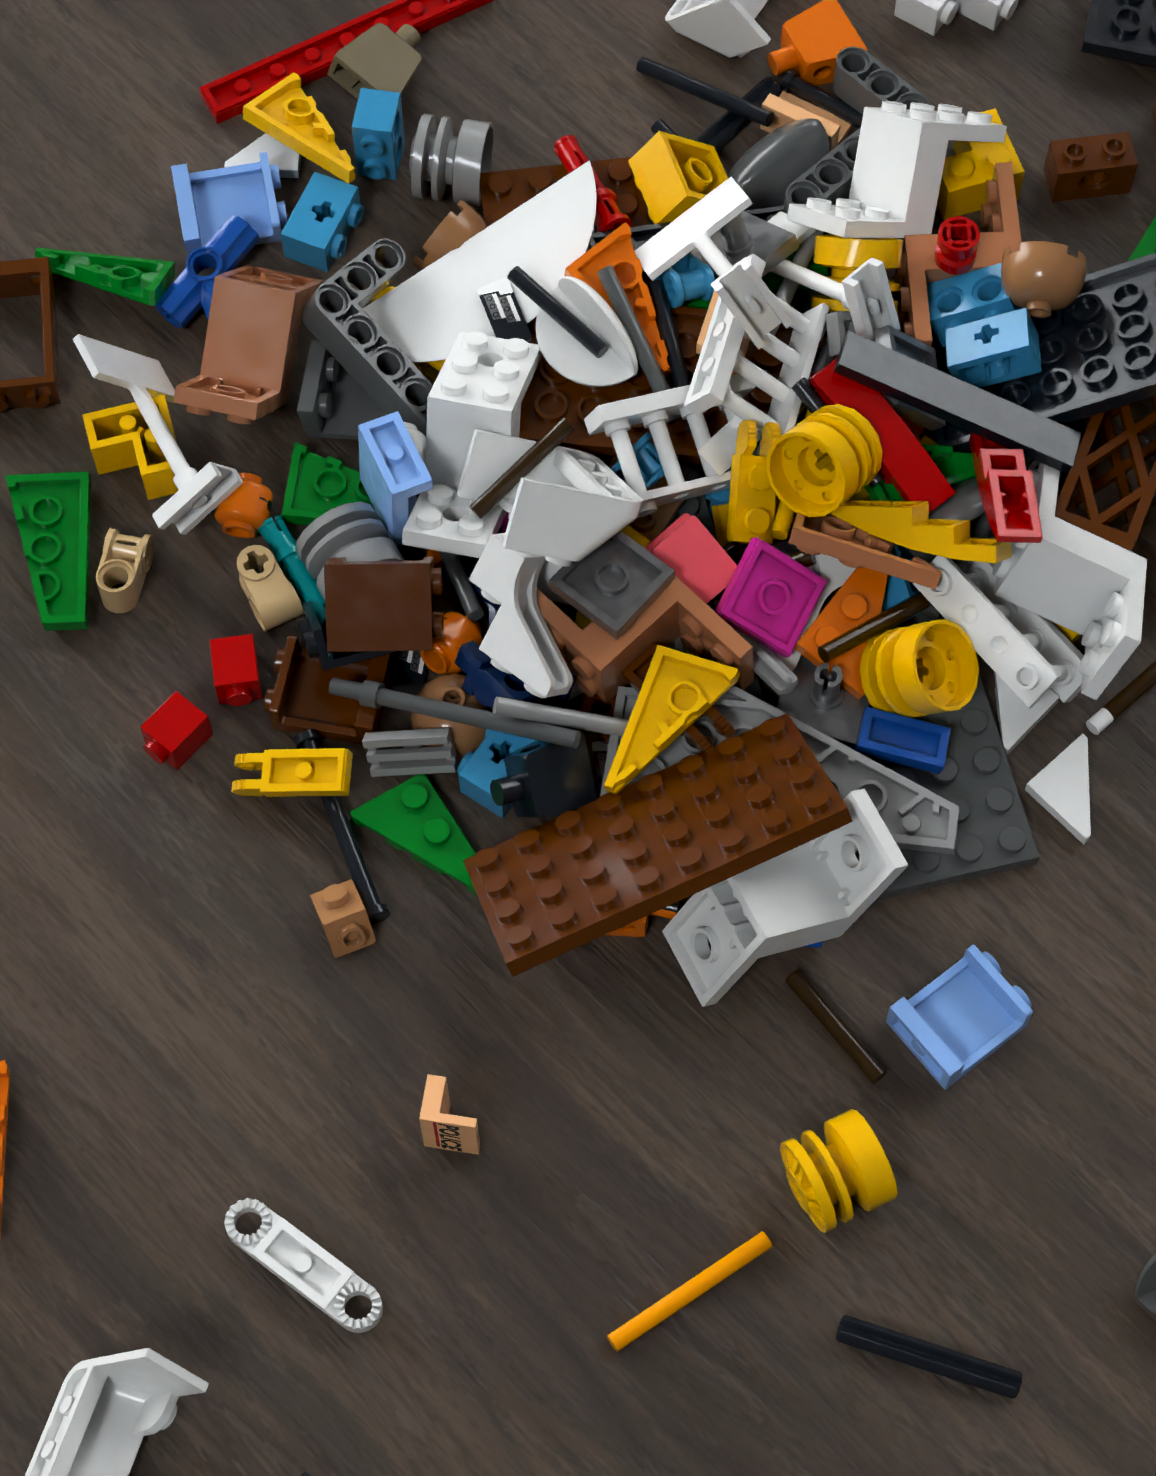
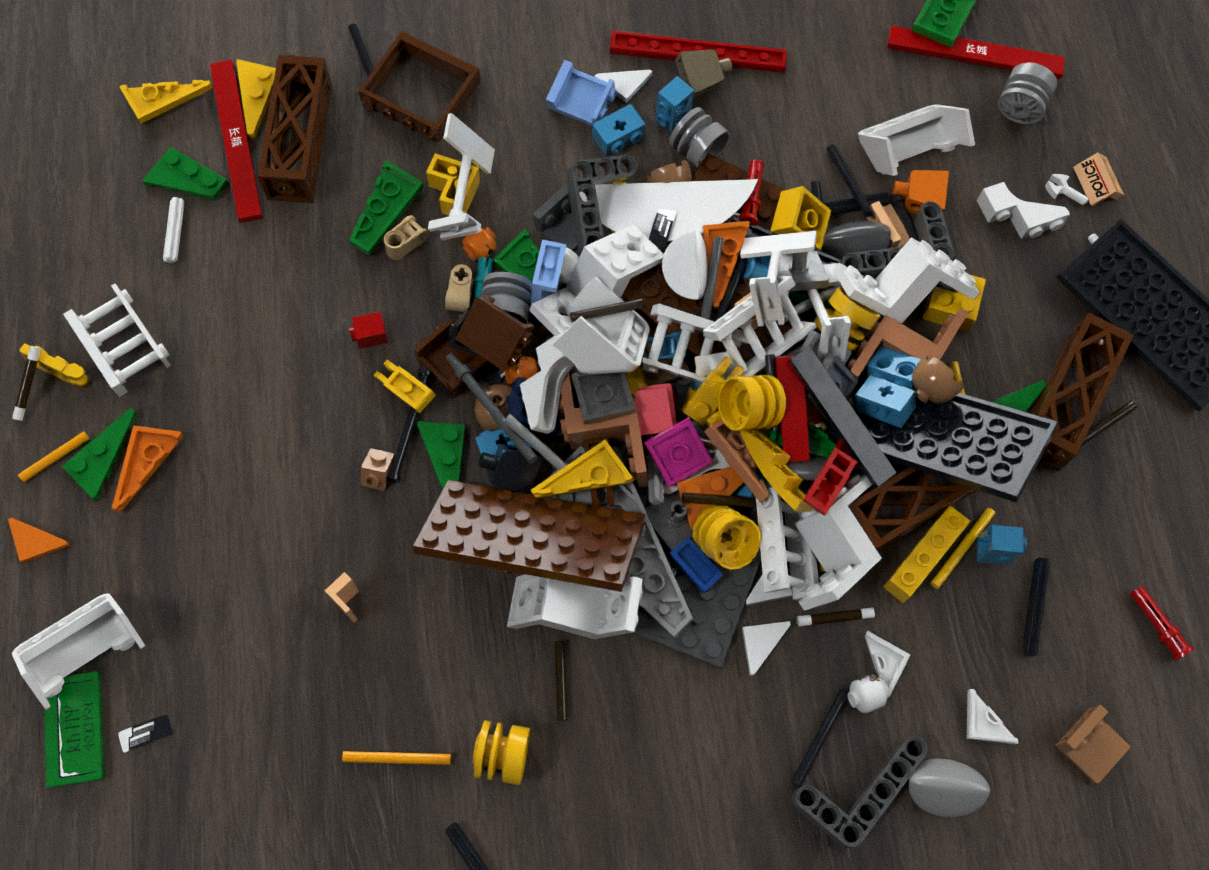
camera: 30 degrees right, 5 degrees up
green wing [34,248,175,306] -> none
blue piece [154,215,260,330] -> none
nougat bracket [173,264,325,424] -> none
red brick [210,634,263,706] -> none
white plate [224,1198,383,1333] -> none
yellow wing [243,72,355,184] -> none
light grey tile [362,728,459,777] -> none
black bar [507,266,609,358] -> none
light blue panel [886,944,1033,1090] -> none
red wheel [934,216,980,275] -> none
reddish brown brick [1044,132,1138,202] -> none

